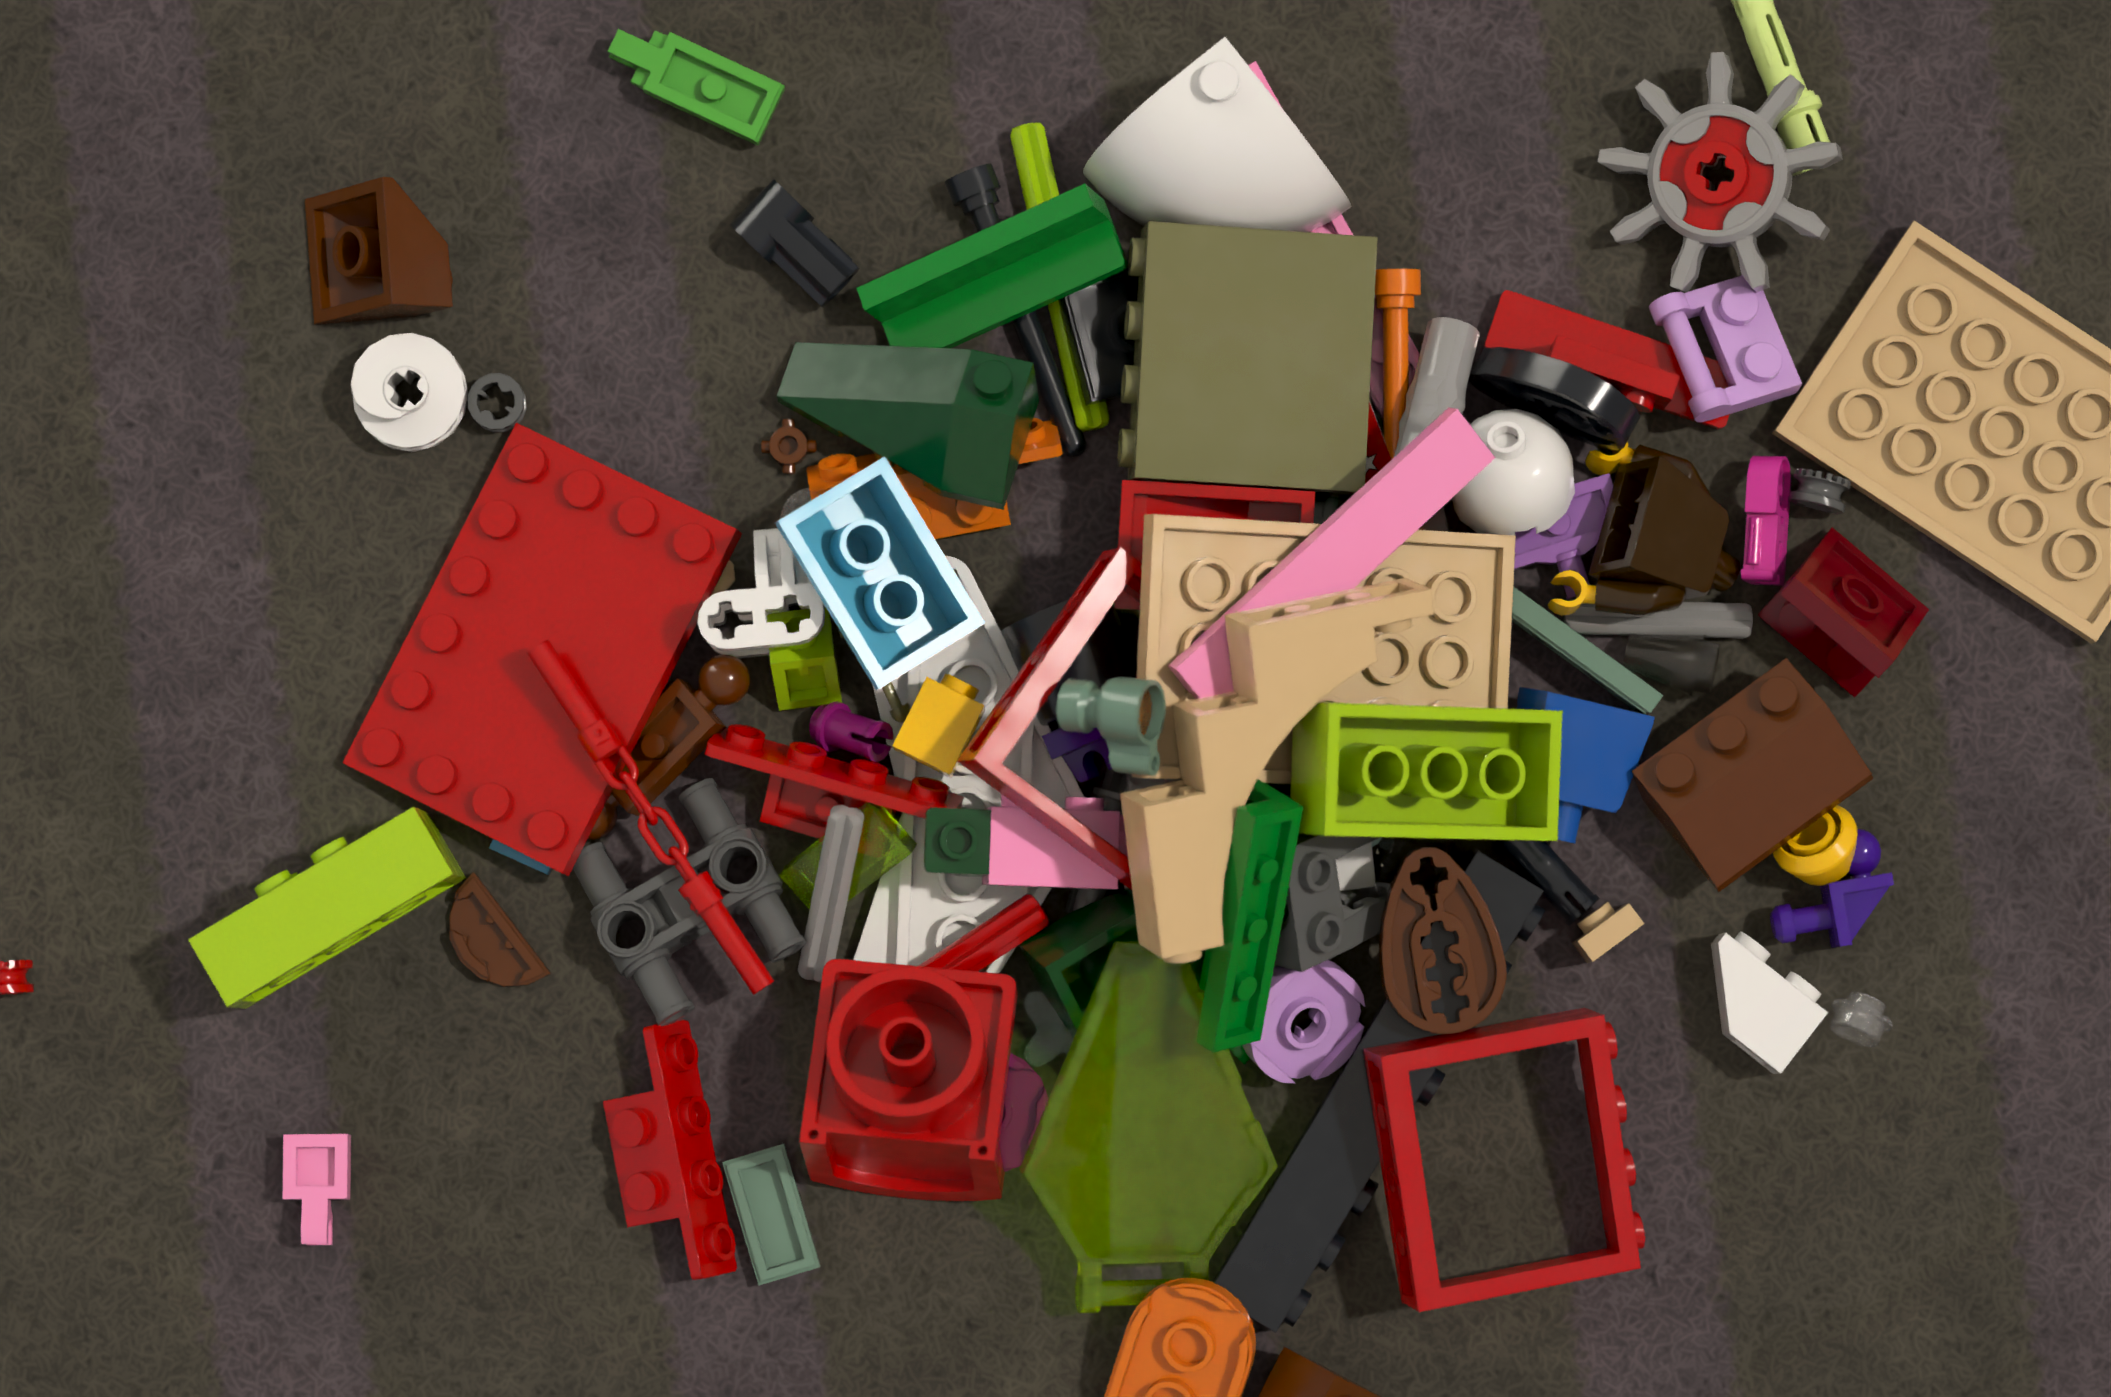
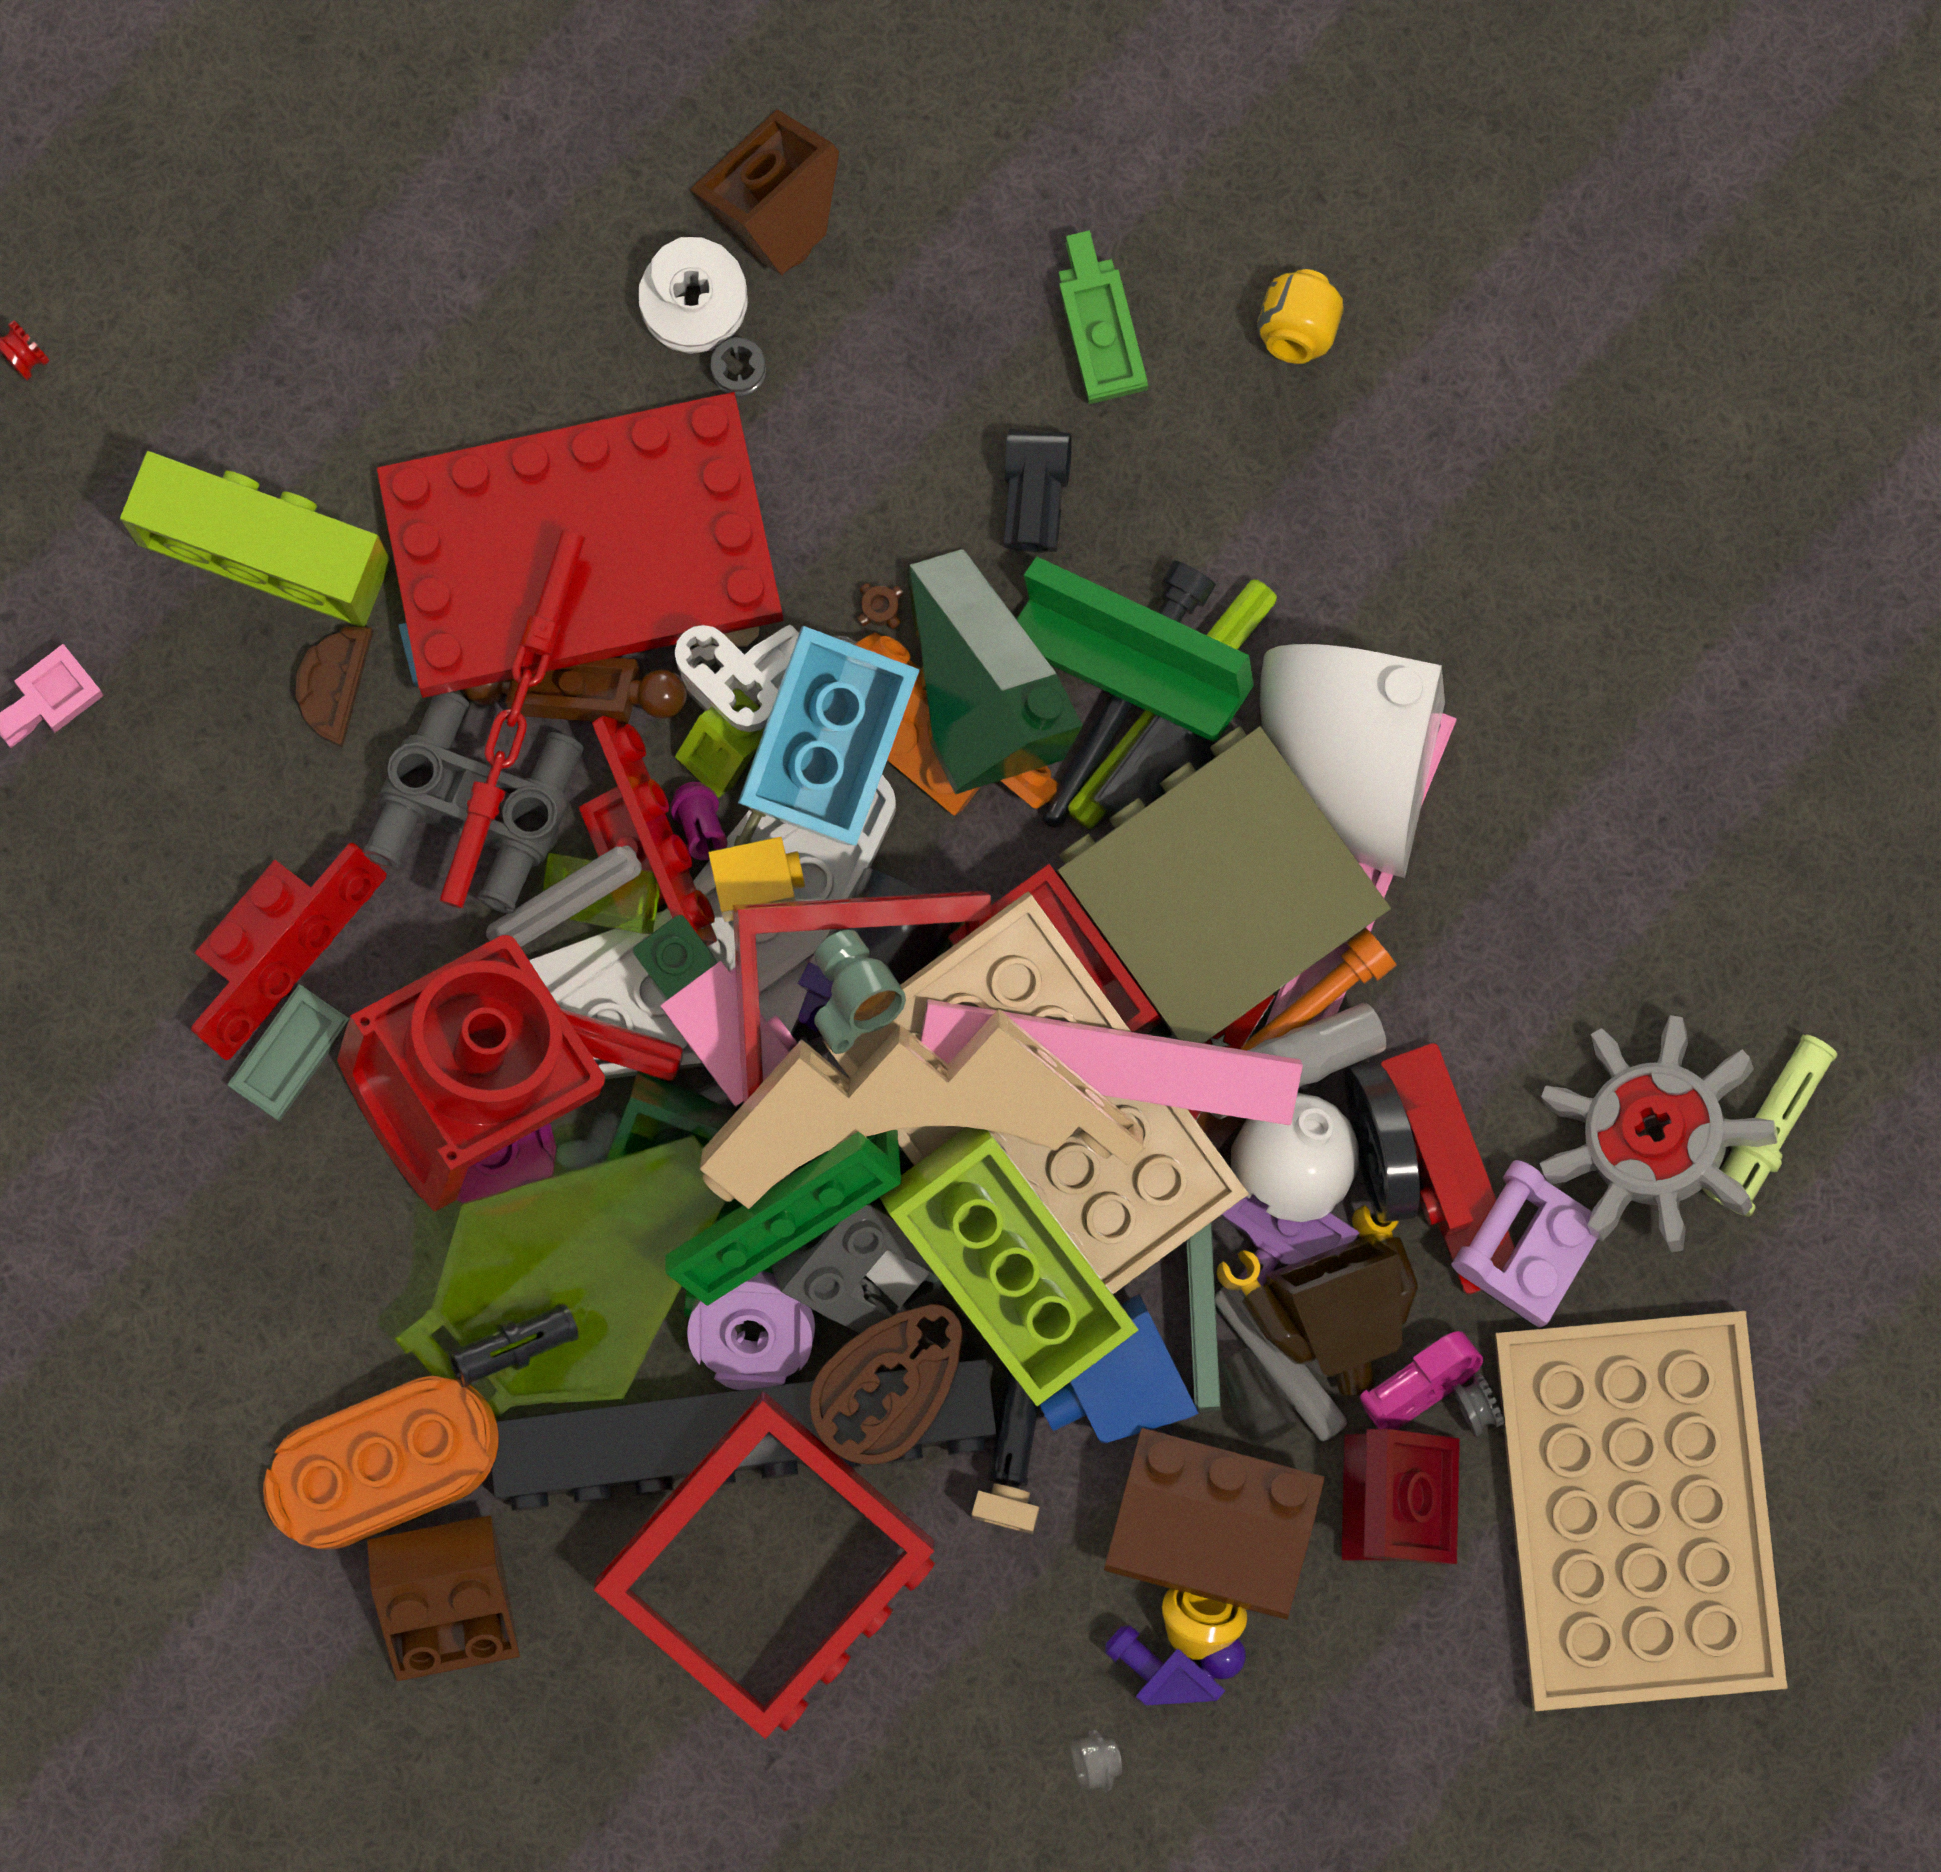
camera: 55 degrees right, 5 degrees down
white slope [1711,931,1828,1074] -> none
none -> black pin [447,1303,579,1388]

